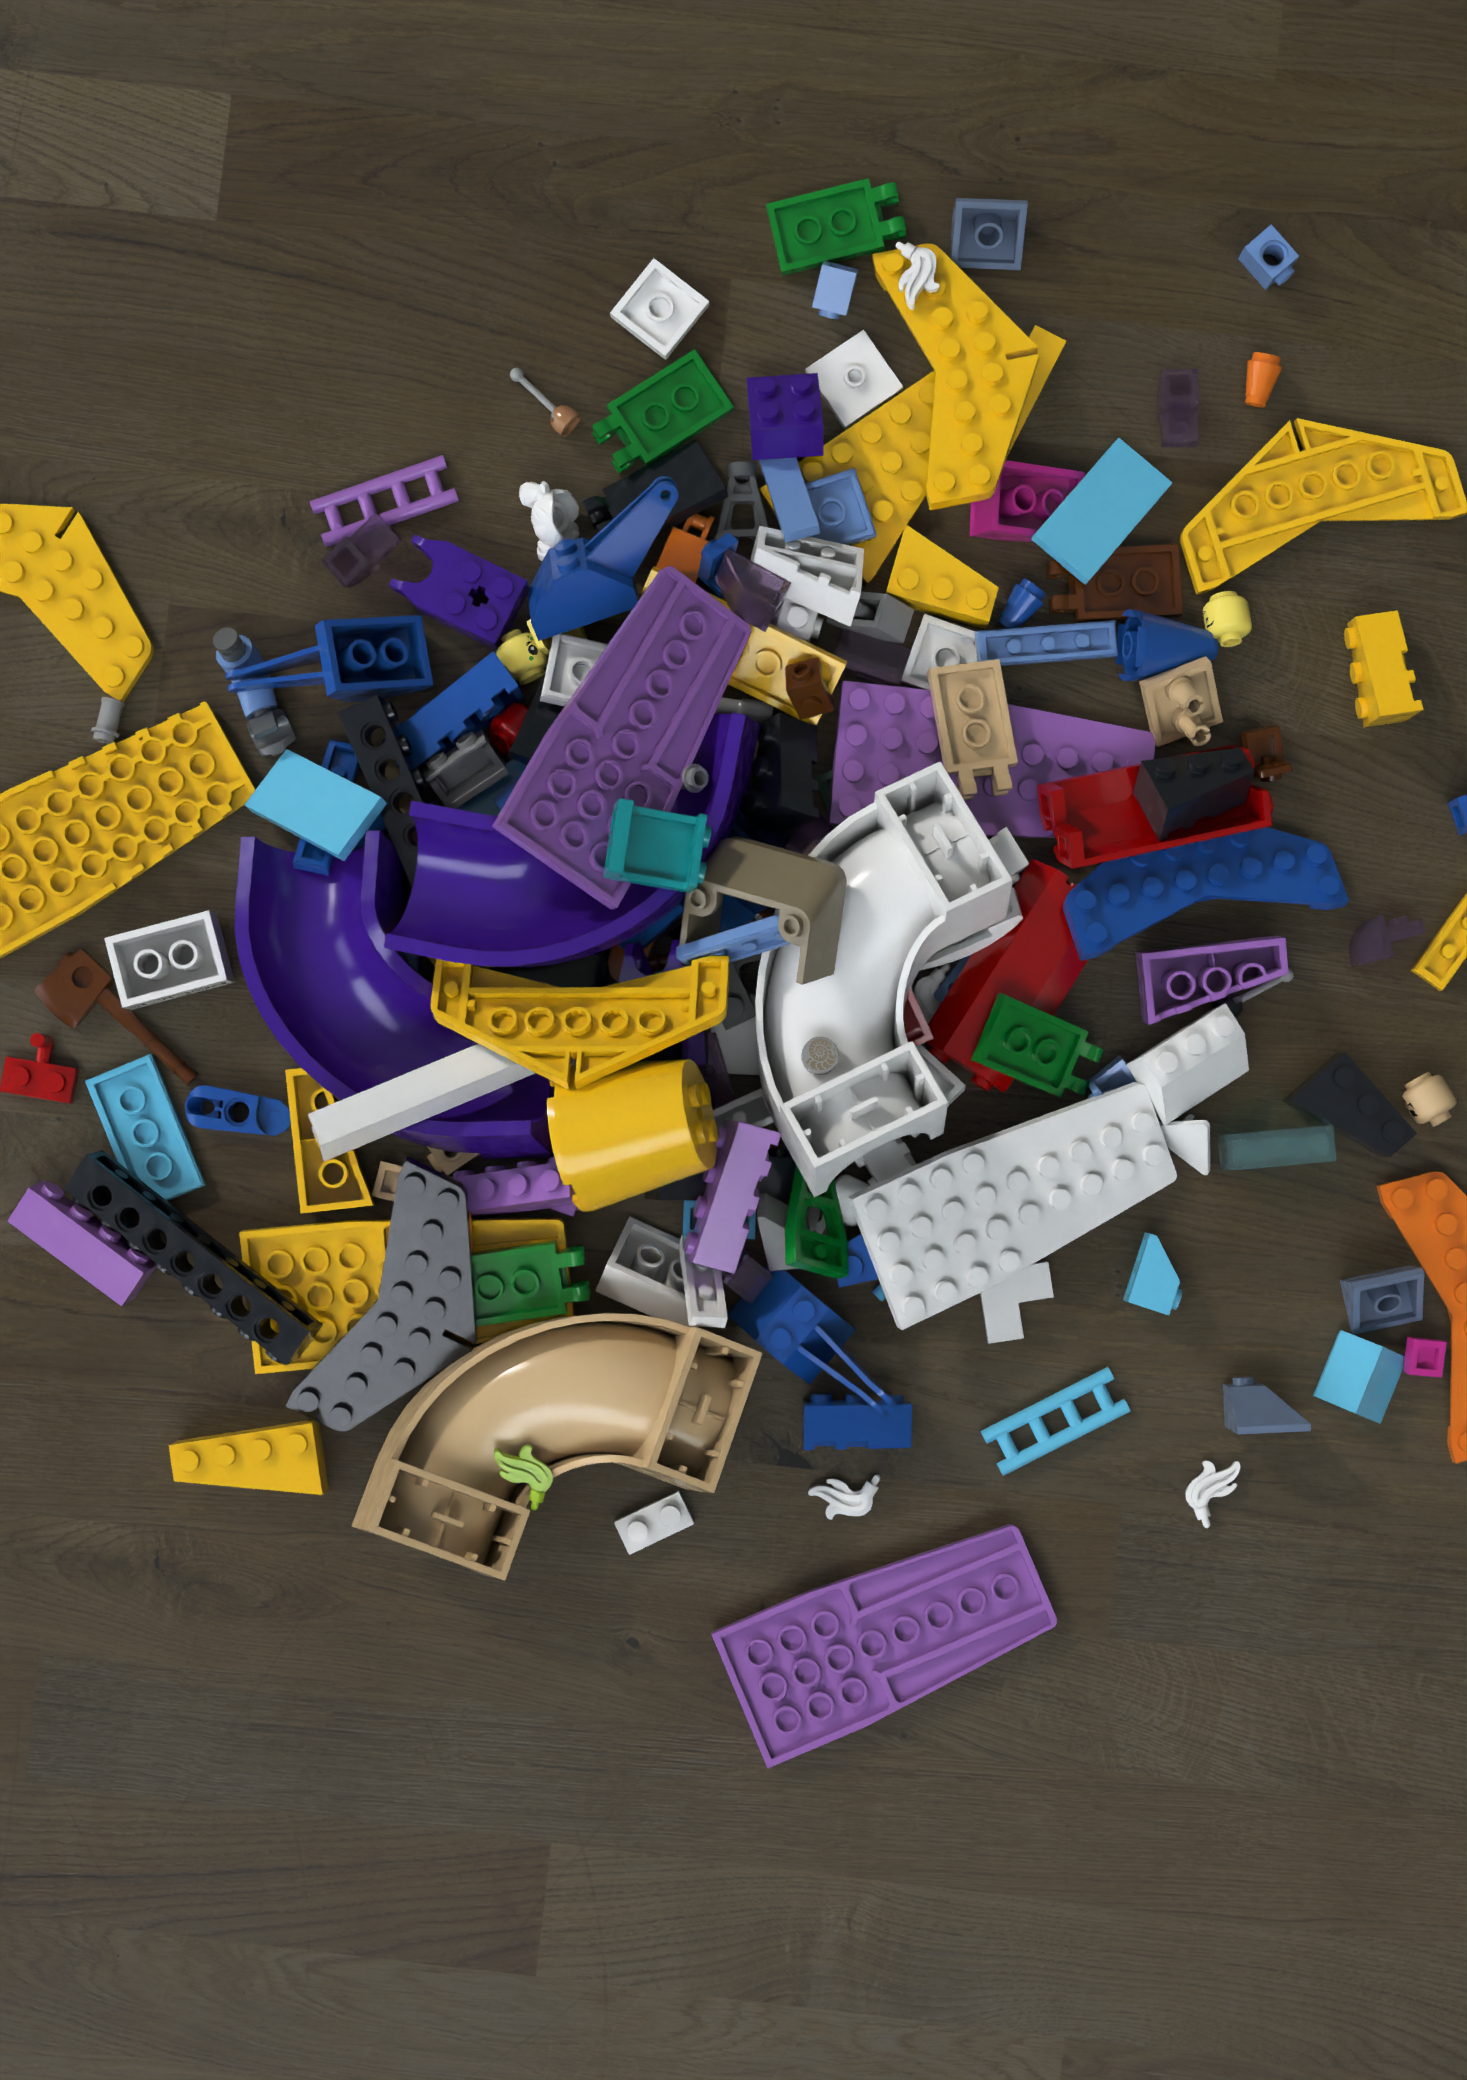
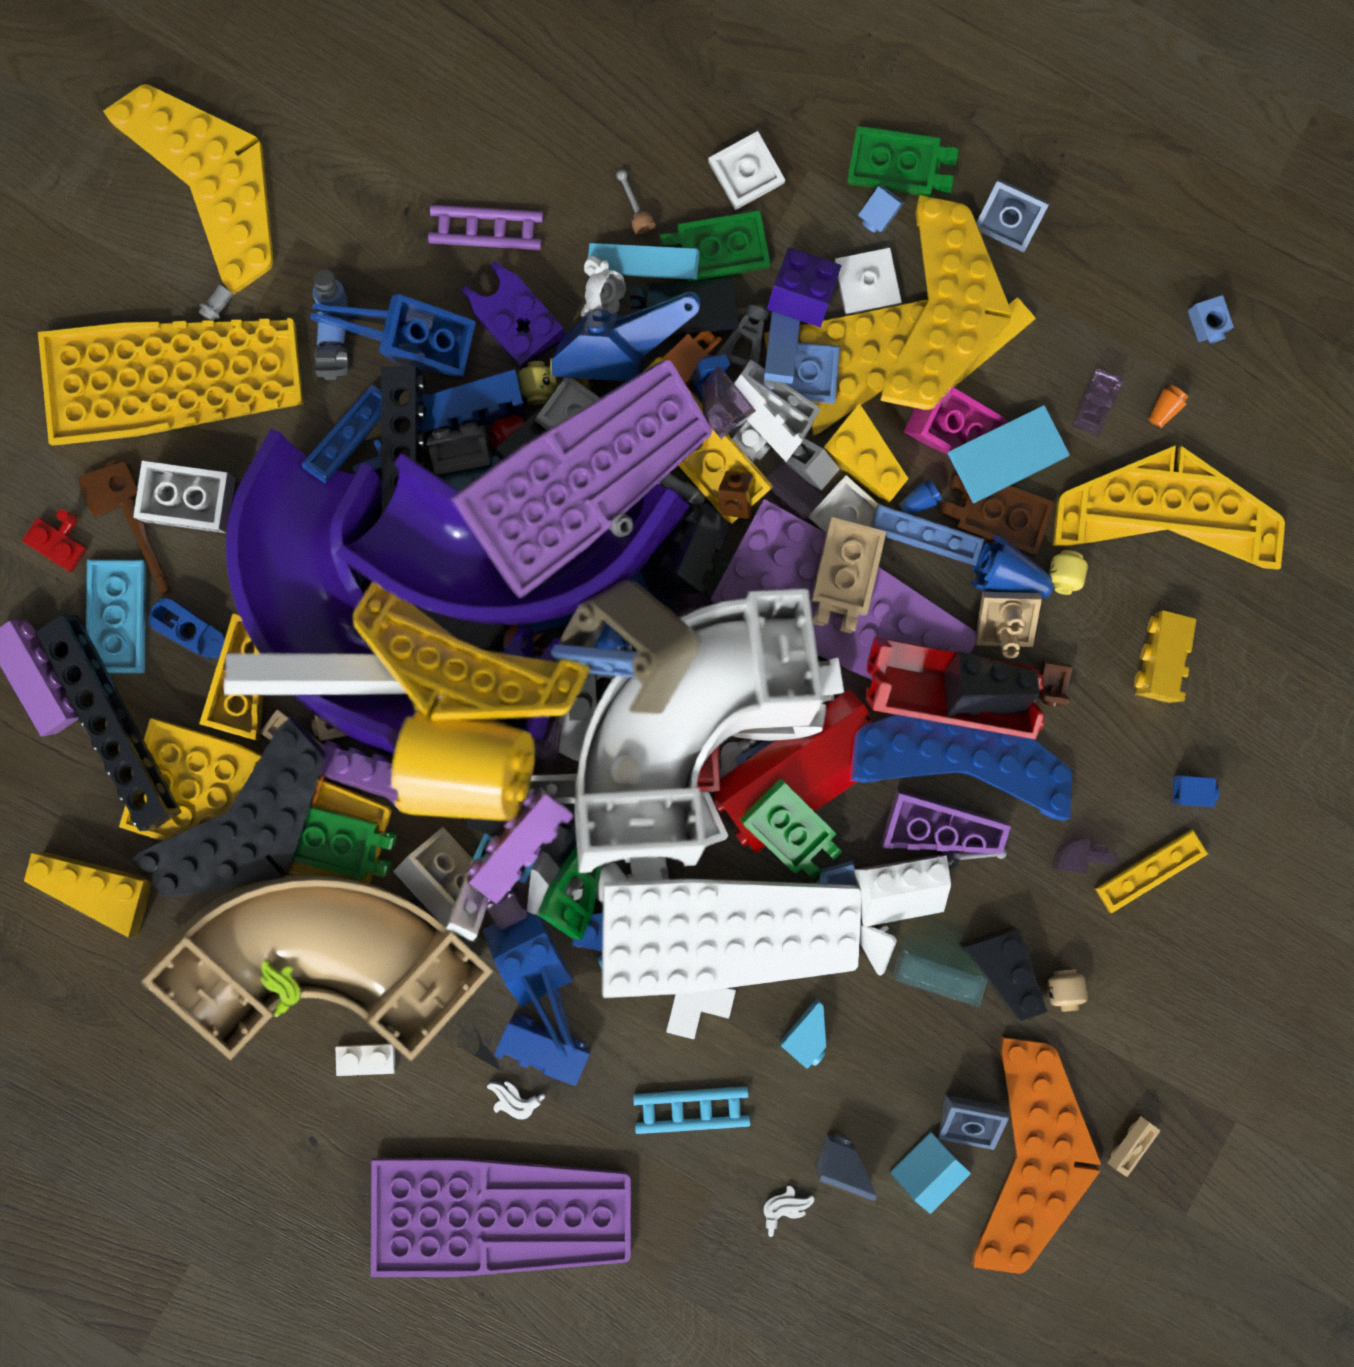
camera: 20 degrees right, 0 degrees up
medium azure tile [245,749,387,861] -> none
clear purple brick [321,513,402,588] -> none
teal panel [603,798,711,893] -> none
white piece [896,242,940,310] -> none
dark pink plate [1403,1337,1447,1378] -> none
none -> medium azure tile [588,243,700,280]

